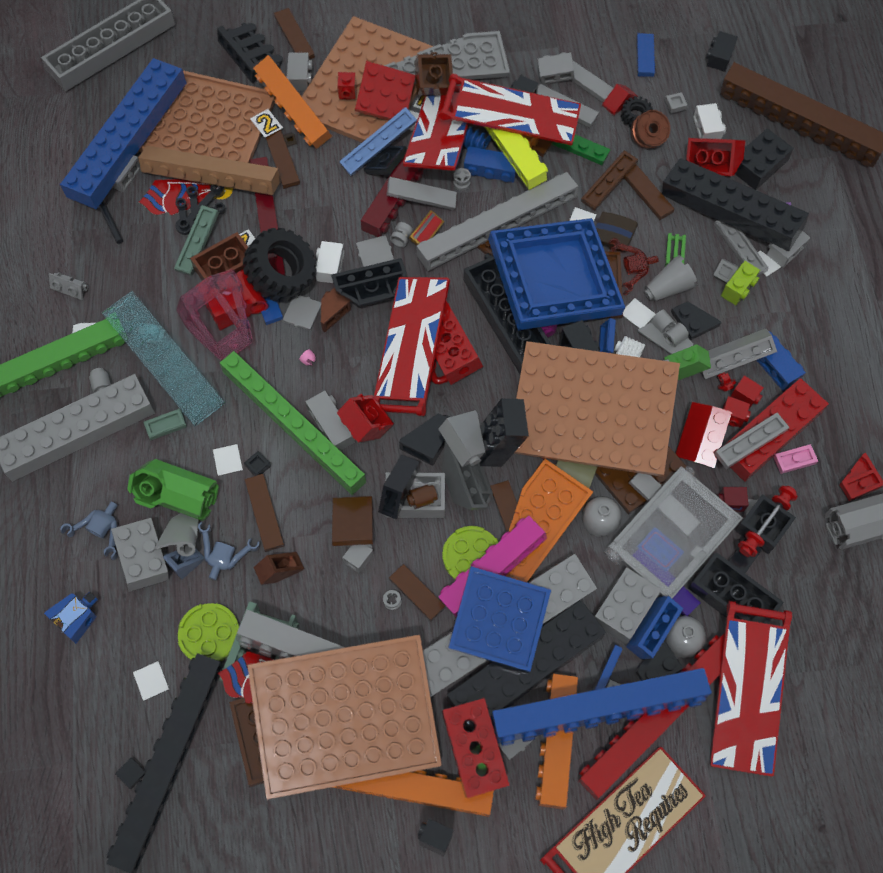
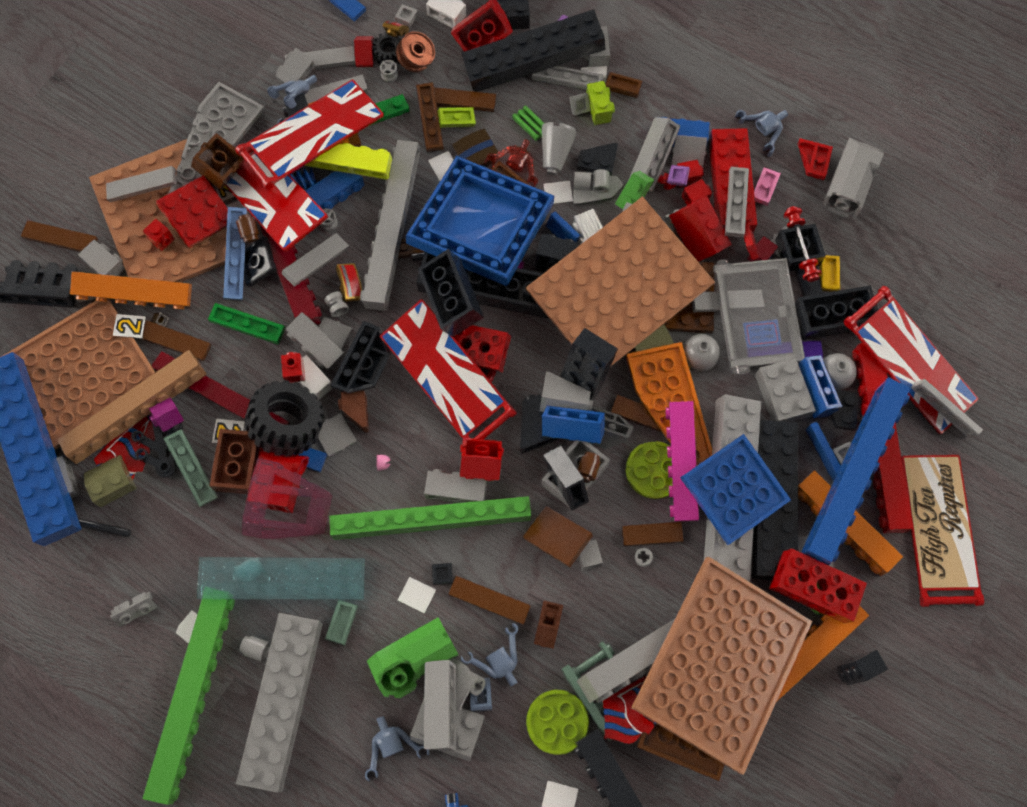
camera: 50 degrees left, 5 degrees up
none -> olive slope [84,455,137,507]
none -> light grey tile [106,166,176,202]
none -> magenta brick [149,397,184,432]
none -> green plate [208,303,286,345]
none -> reddish brown brick [236,214,259,243]
none -> sand blue piece [267,75,318,108]
none -> red brick [281,352,306,383]
none -> light grey brick [286,312,344,369]
none -> light grey wheel [380,60,398,83]
none -> pearl gold slope [383,21,409,37]
none -> black brick [418,249,484,337]
none -> light grey panel [424,660,456,752]
none -> lime plate [438,107,476,128]
none -> blue brick [542,405,605,443]
none -> reddish brown tile [605,72,643,98]
none -> medium lavender tile [667,165,690,186]
none -> light grey piece [672,135,707,167]
none -> sand blue piece [735,110,788,157]
none -> red tile [744,221,759,260]
none -> yellow tile [820,255,840,292]
none -> light grey tile [911,379,983,437]

